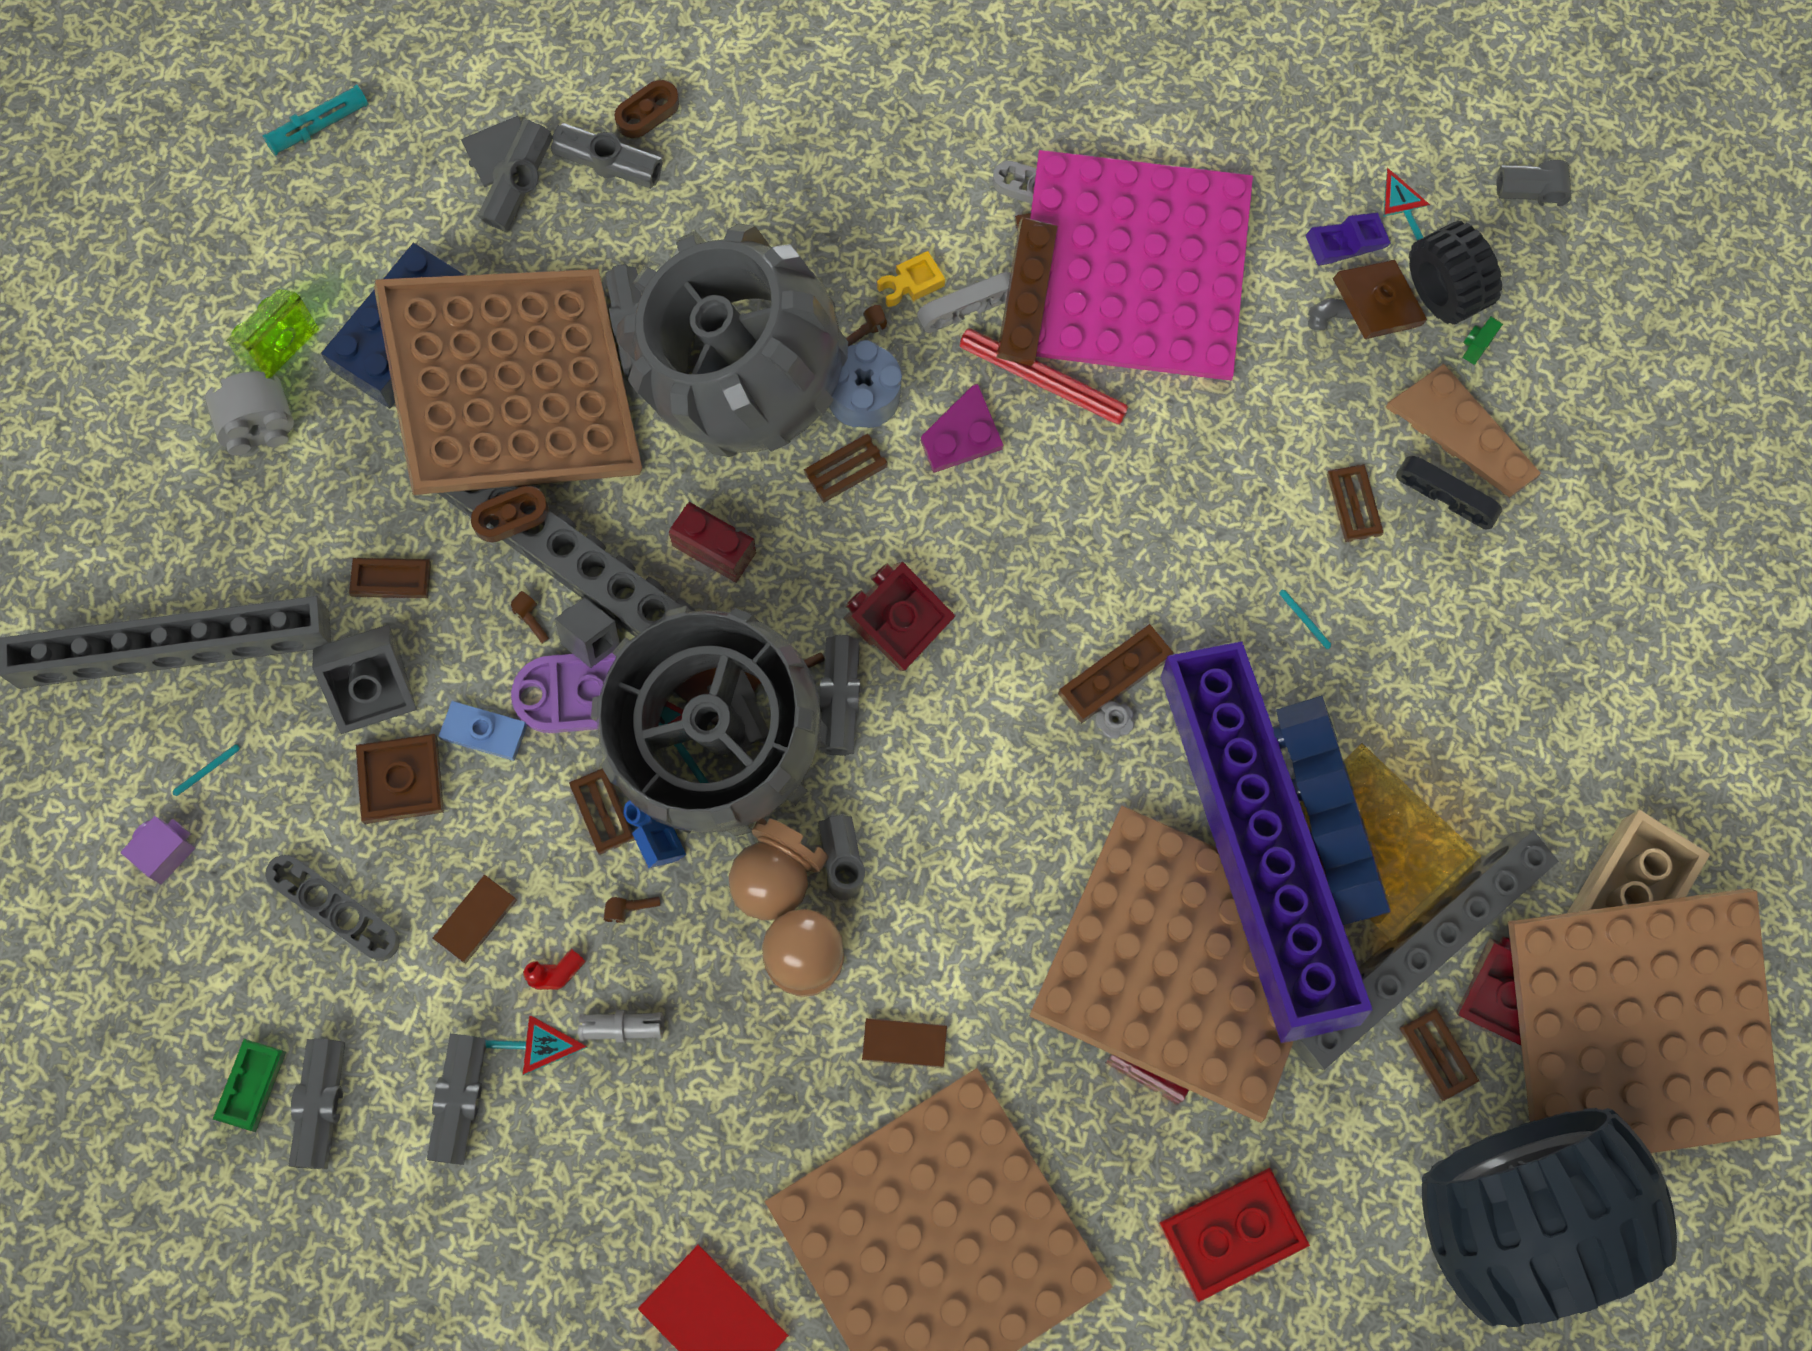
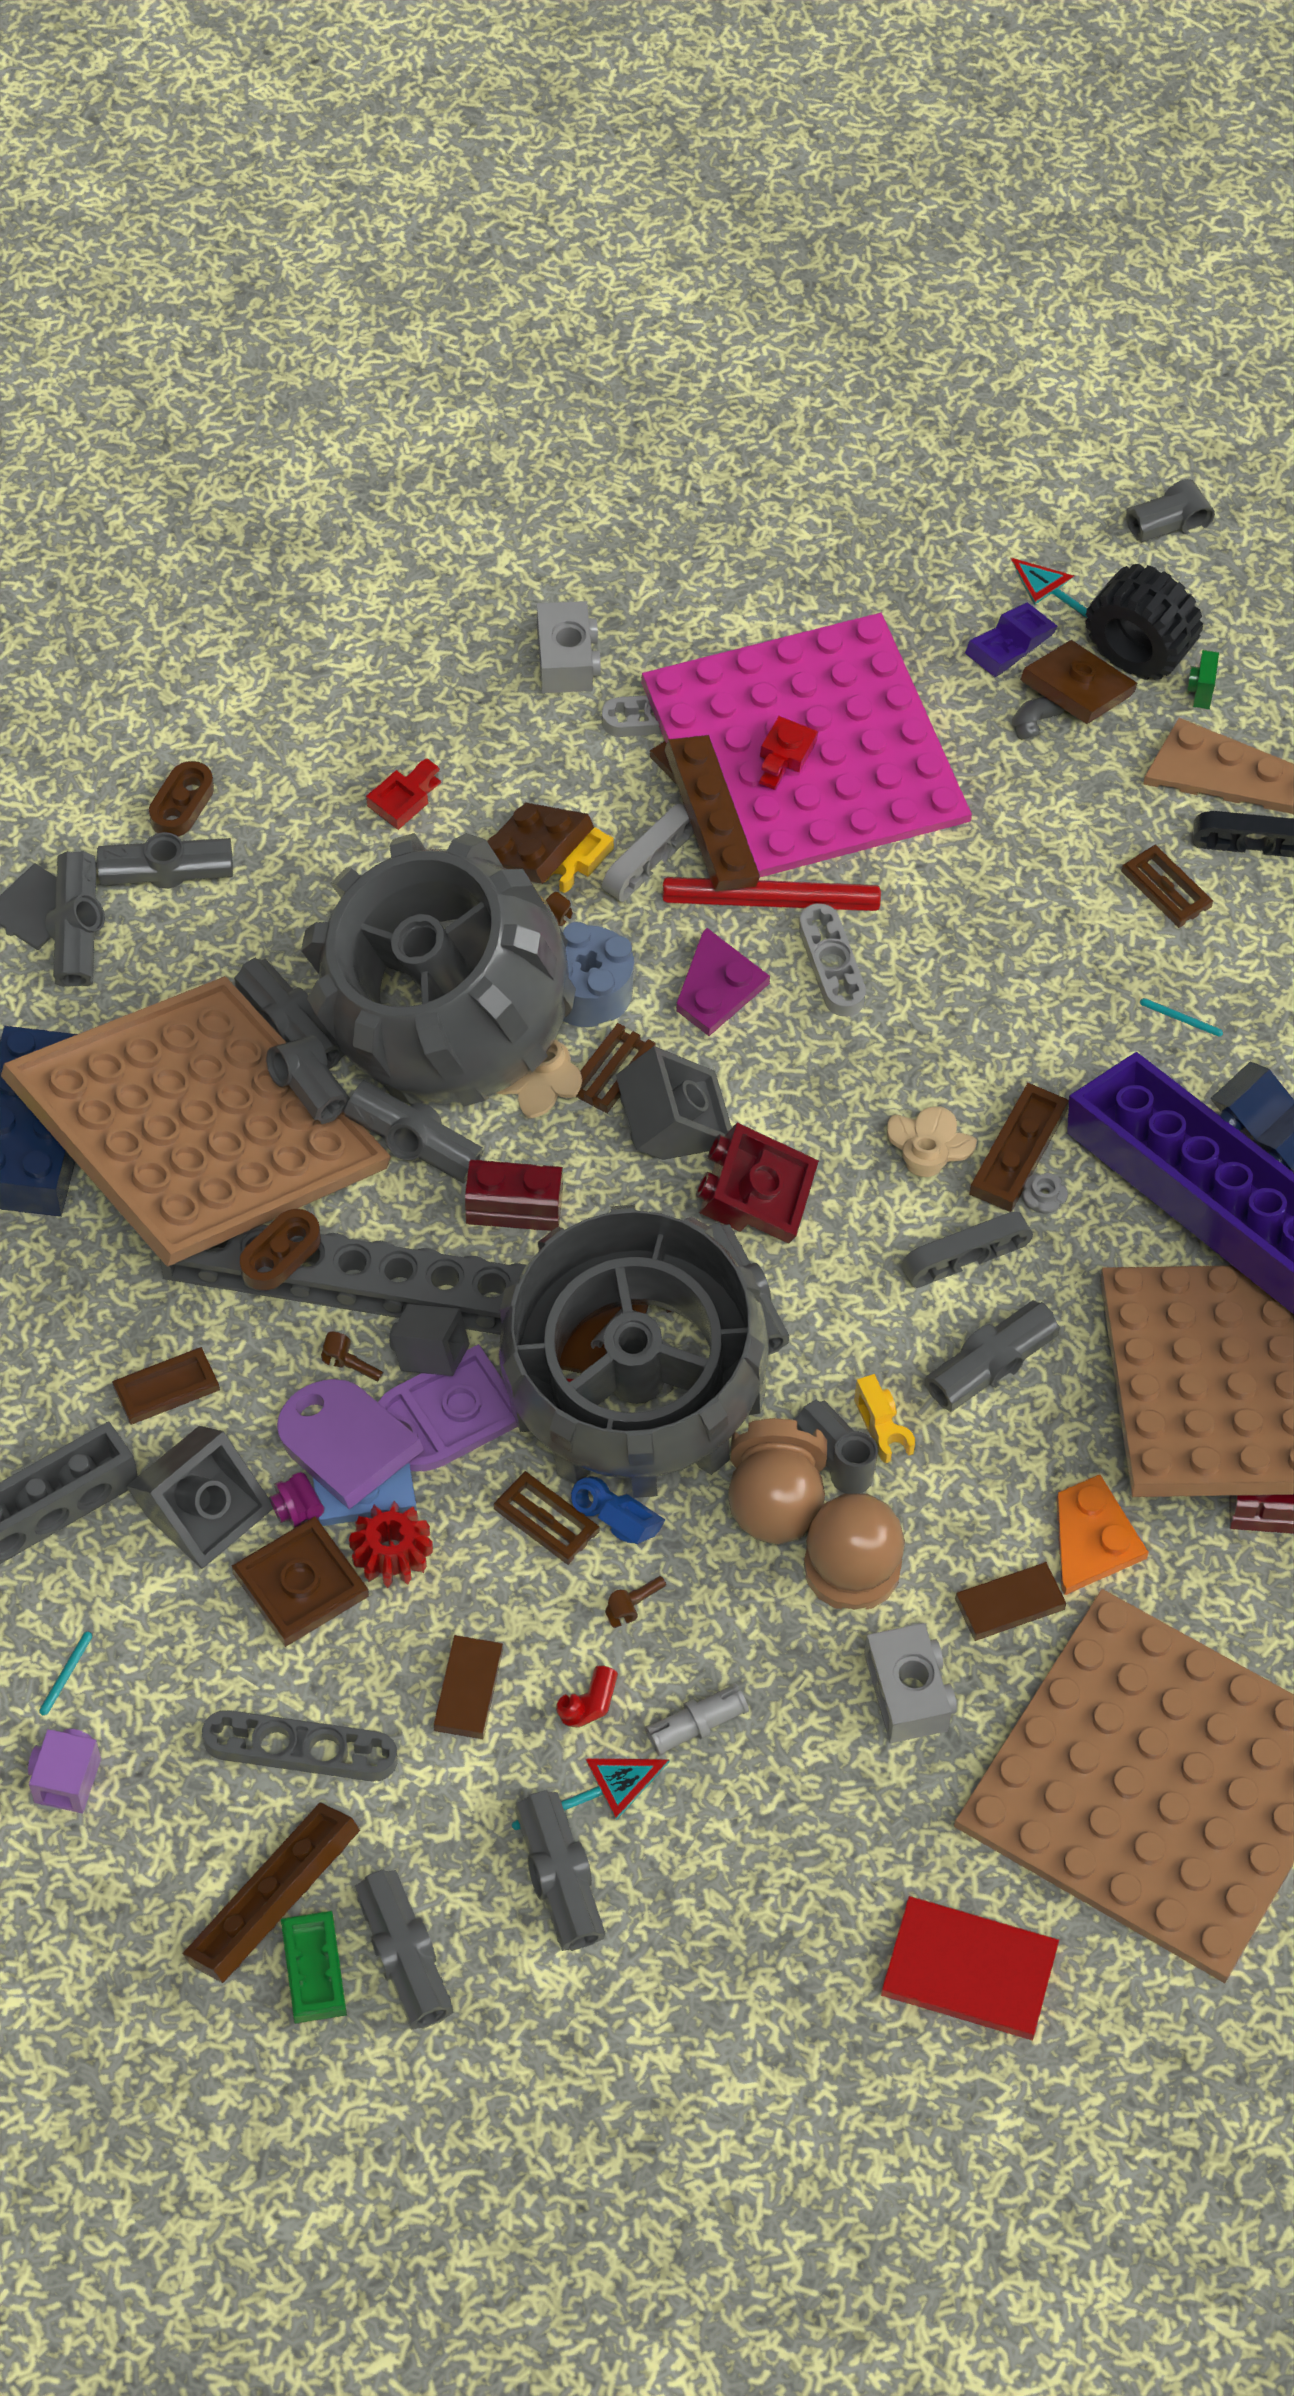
camera: 25 degrees left, 15 degrees down
none -> reddish brown plate [182,1802,361,1983]
none -> dark grey piece [266,1035,350,1124]
none -> magenta plate [269,1472,325,1528]
none -> medium lavender tile [277,1379,424,1509]
none -> dark grey piece [344,1080,483,1184]
none -> red gear [349,1501,433,1588]
none -> red plate [366,758,441,830]
none -> reddish brown plate [487,802,594,884]
none -> tan plate [497,1039,582,1118]
none -> light grey brick [537,601,601,693]
none -> dark grey slope [616,1046,732,1160]
none -> red plate [759,716,818,790]
none -> light grey beam [799,904,866,1017]
none -> yellow plate [854,1374,915,1464]
none -> light grey brick [864,1623,957,1743]
none -> tan plate [887,1106,977,1177]
none -> dark grey beam [901,1212,1033,1288]
none -> dark grey piece [925,1300,1060,1412]
none -> orange wing [1057,1474,1149,1595]

